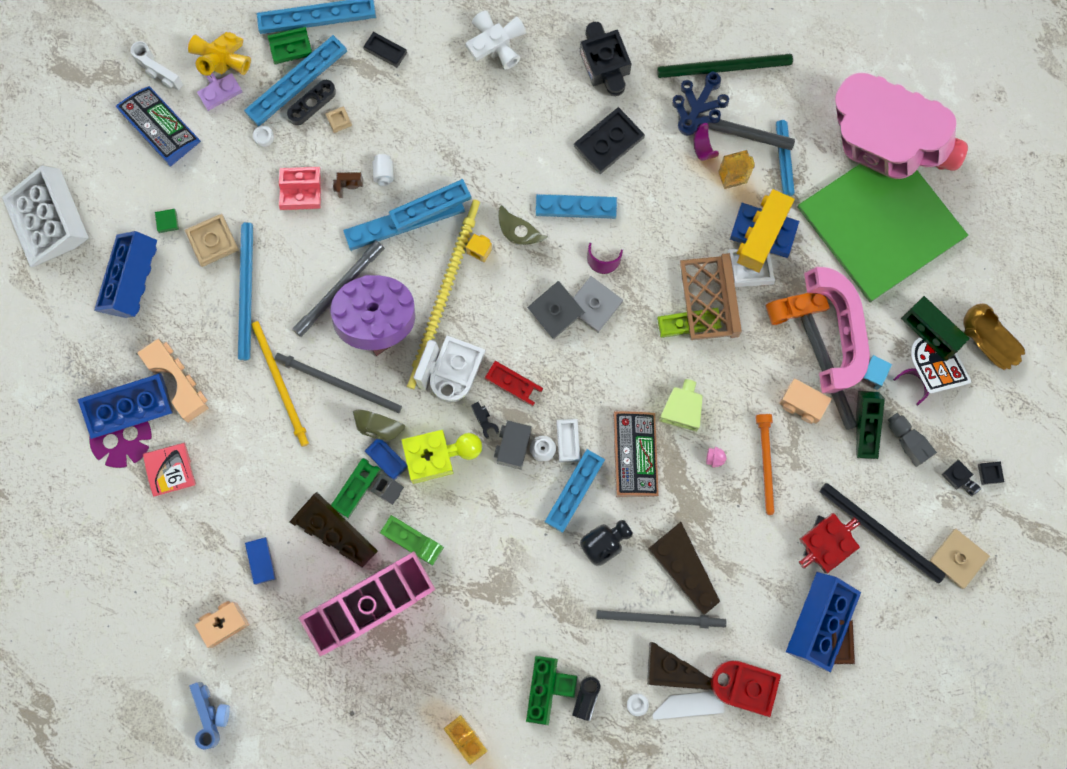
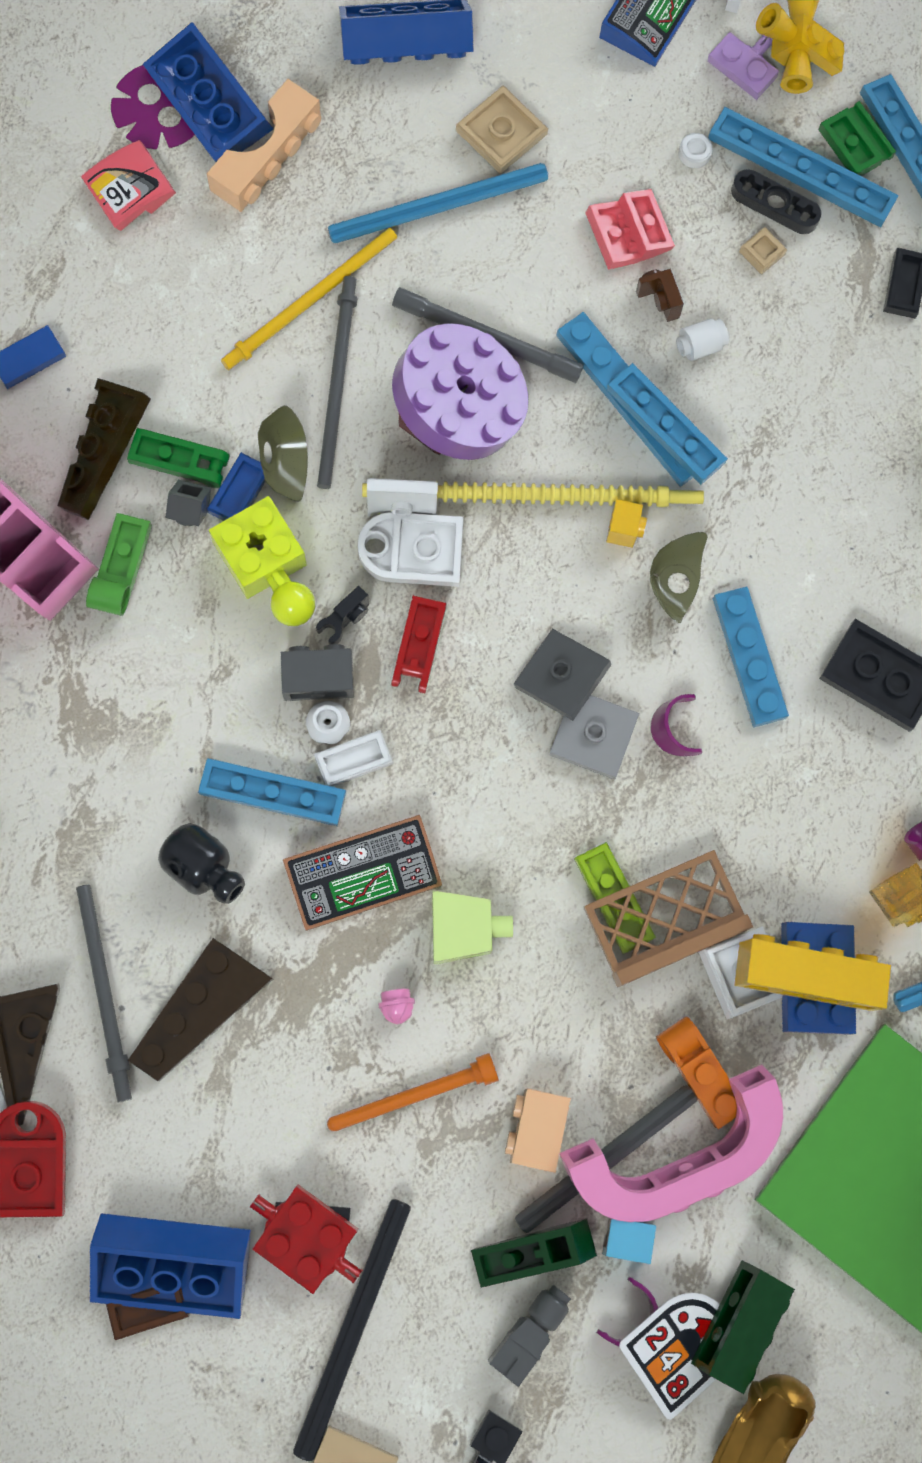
camera: 65 degrees right, 0 degrees up
green tile [155,209,179,233] -> none

